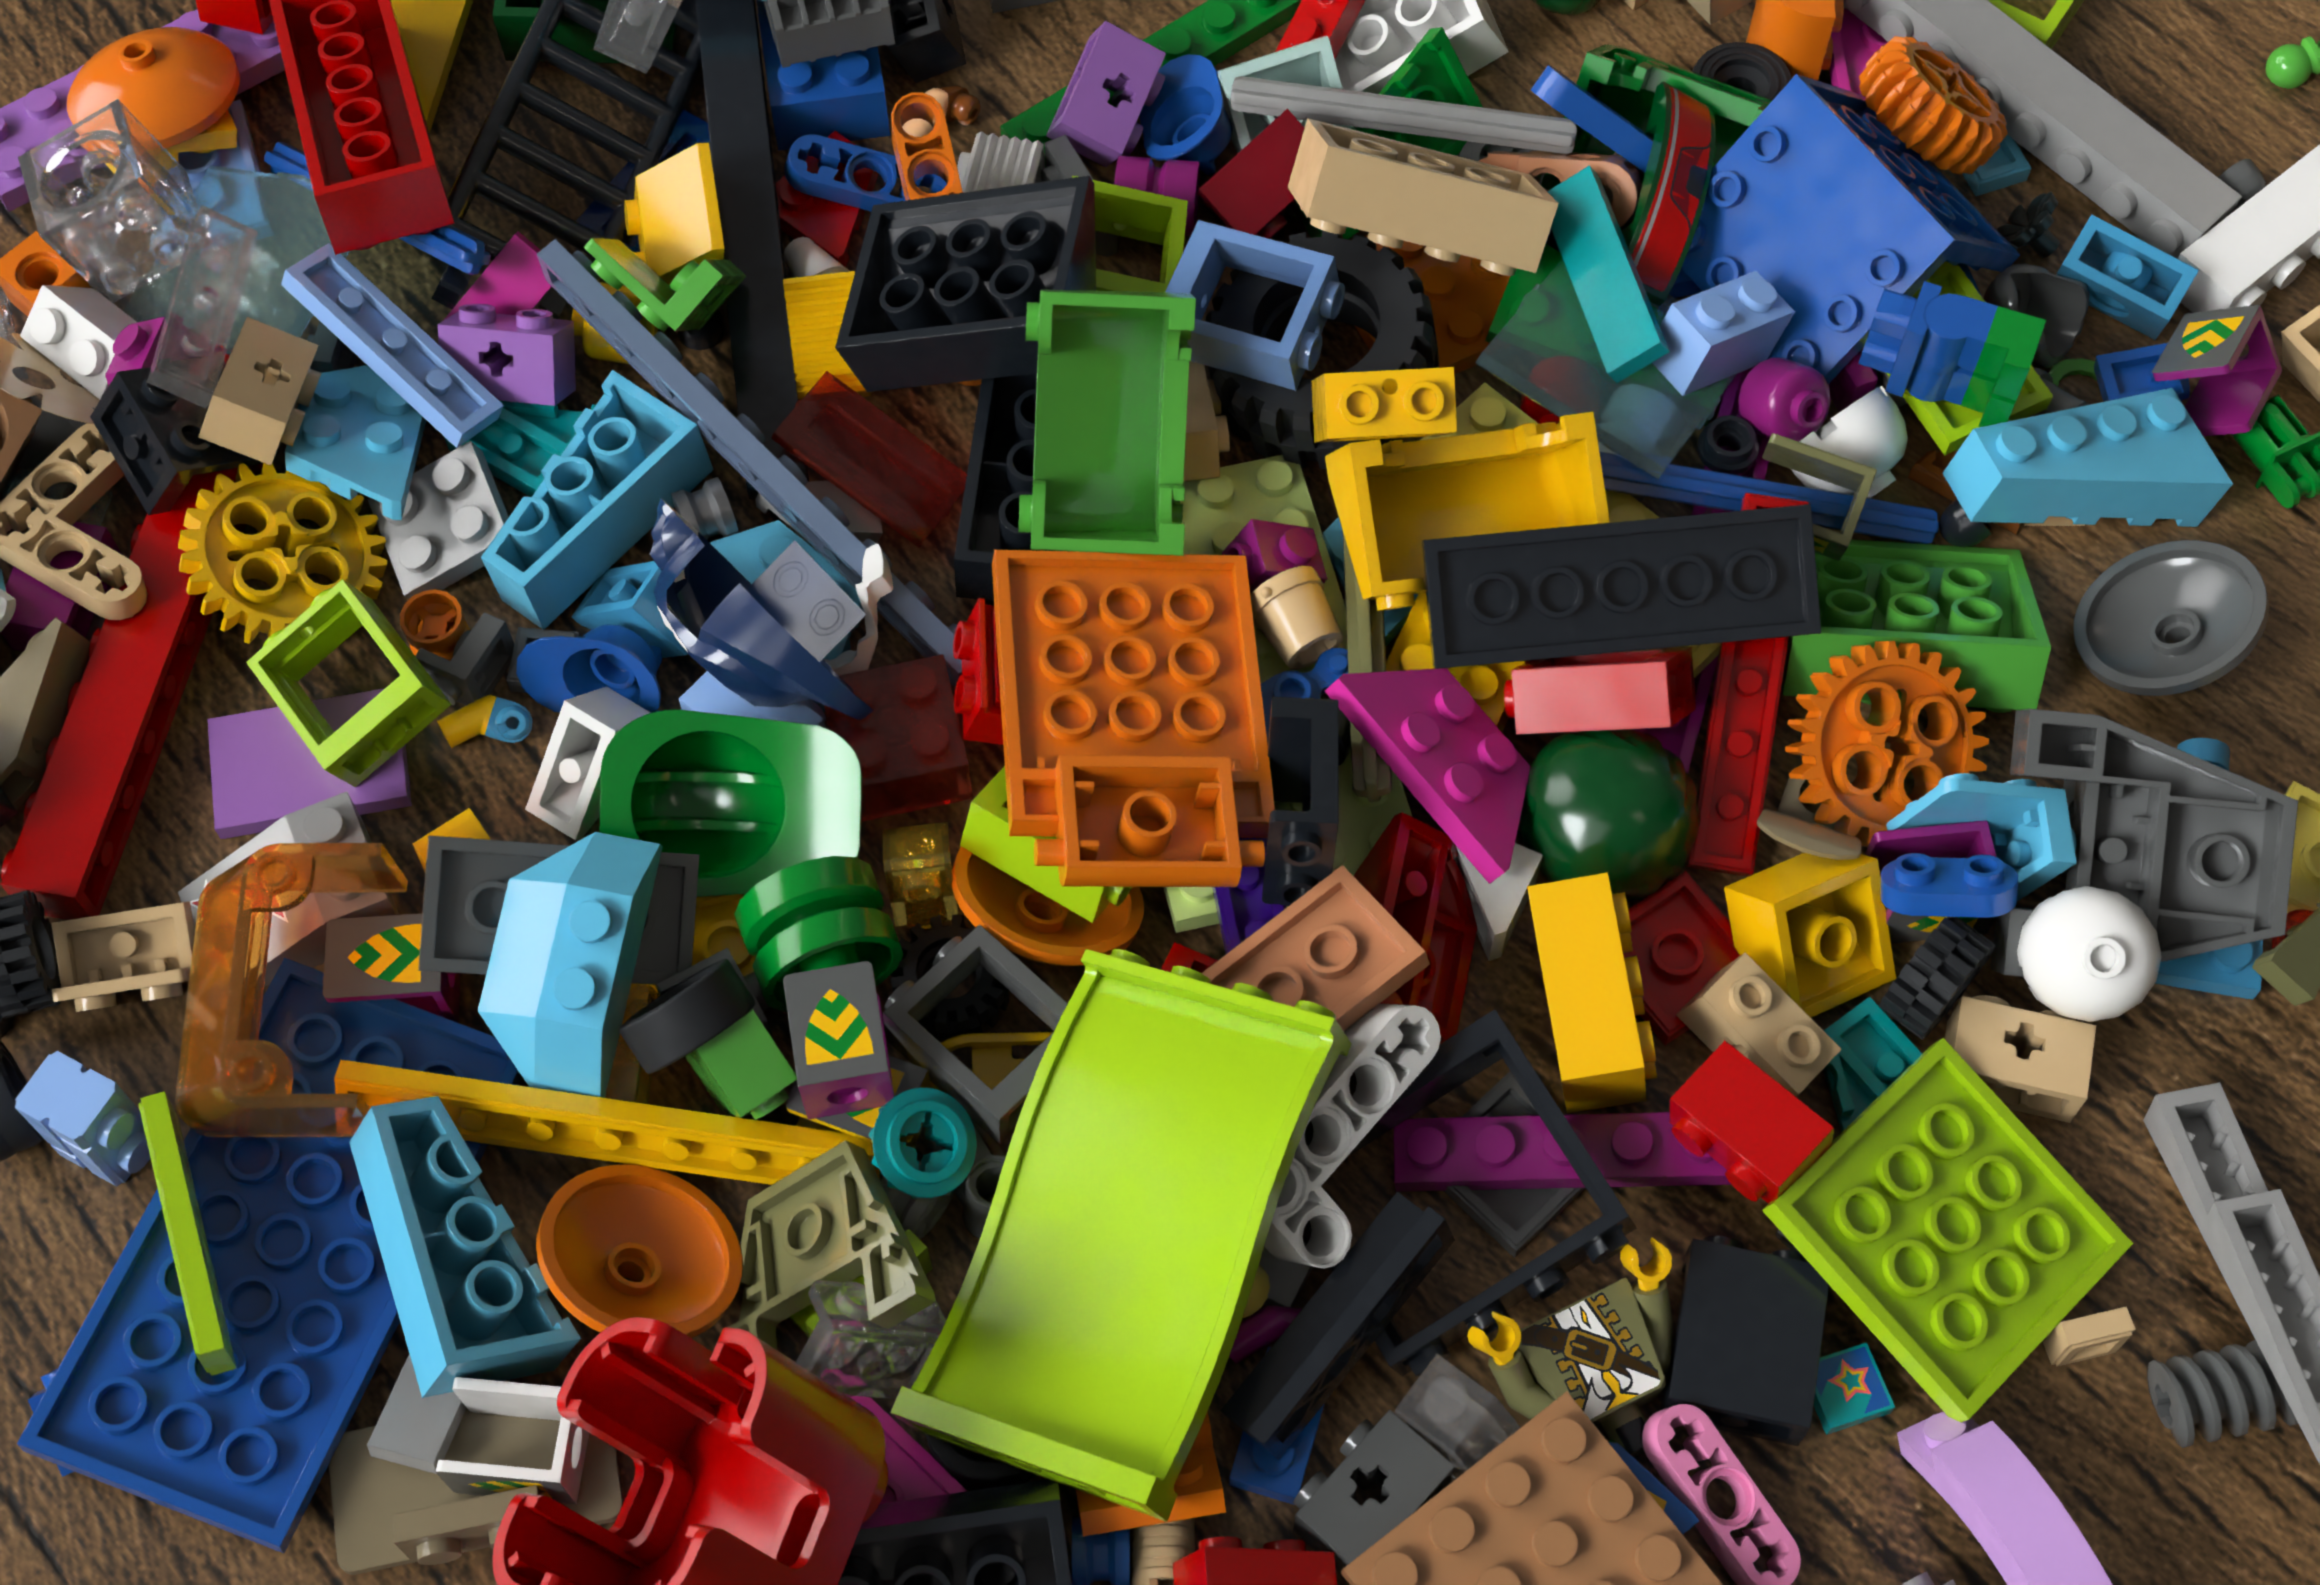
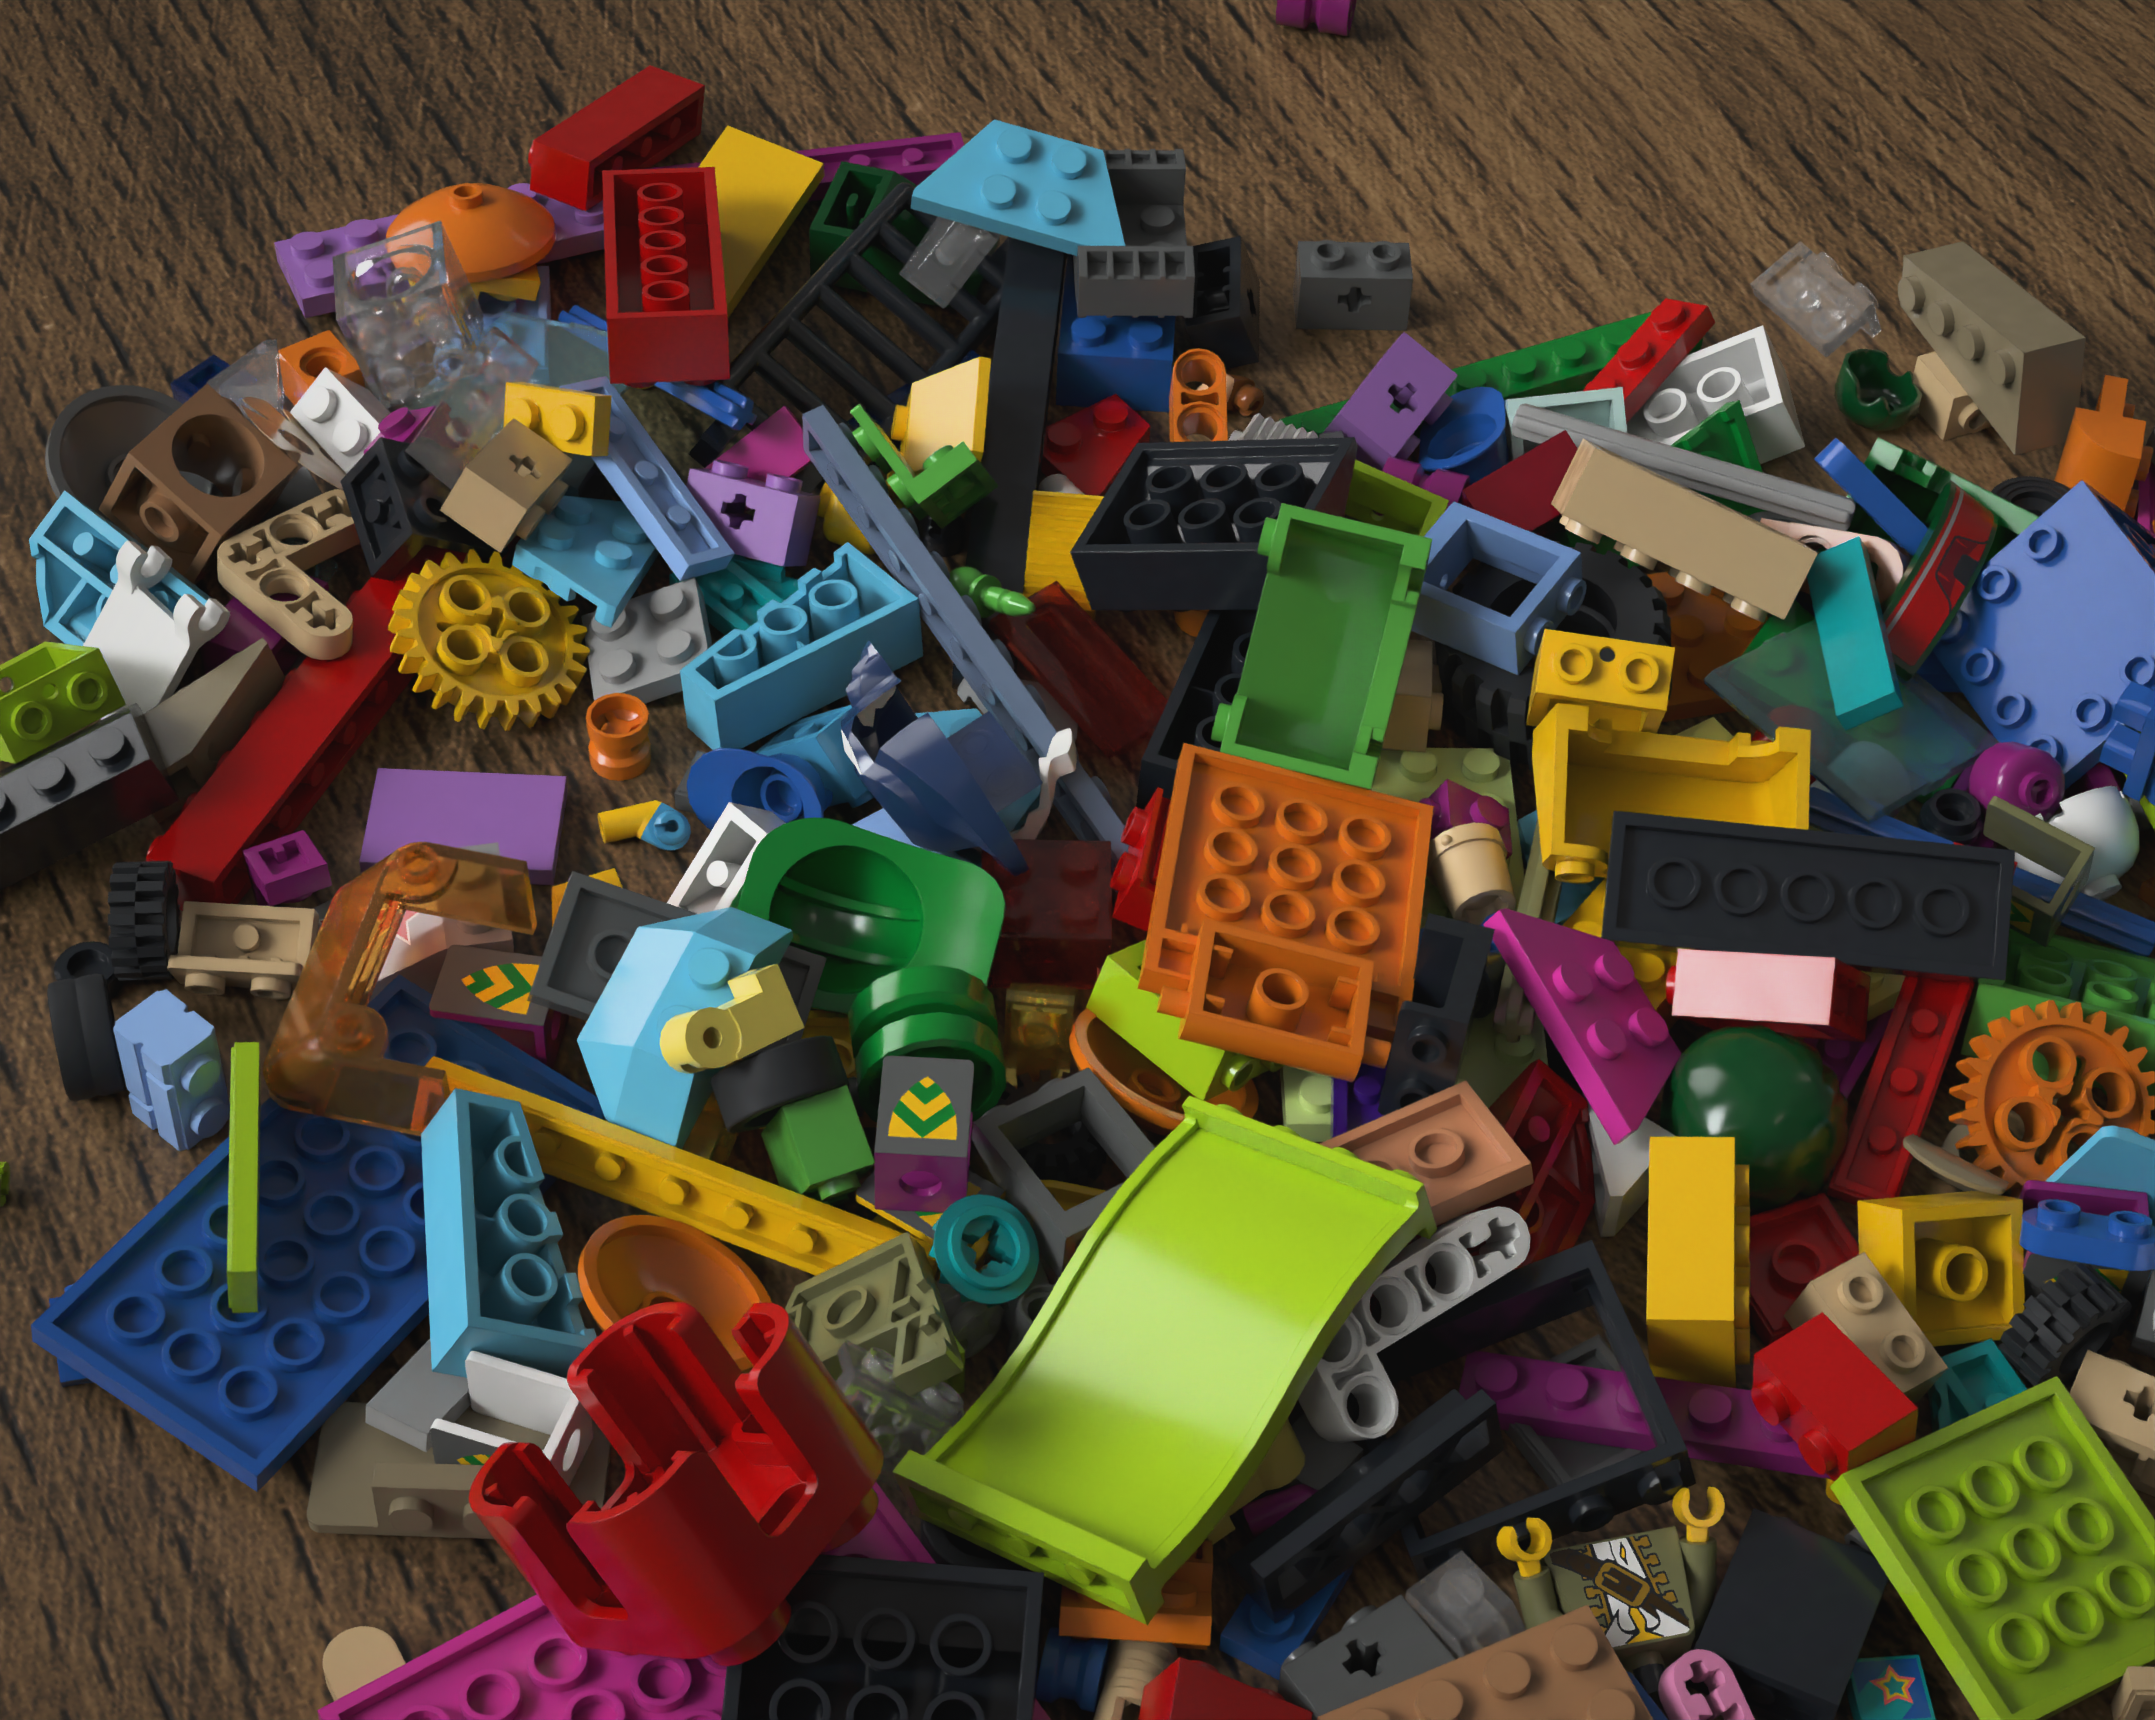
camera: 10 degrees right, 15 degrees down
lime window [246,579,452,787] -> none
dark grey bracket [415,612,515,705] -> none
flat silver wheel [671,477,739,540] -> none
blue beam [784,134,947,211] -> none
light blue brick [1652,271,1795,396] -> none
none -> magenta bracket [242,830,332,907]
none -> yellow plate [503,382,612,457]
none -> light yellow leg [660,963,805,1074]
none -> bright green bar [949,566,1036,618]

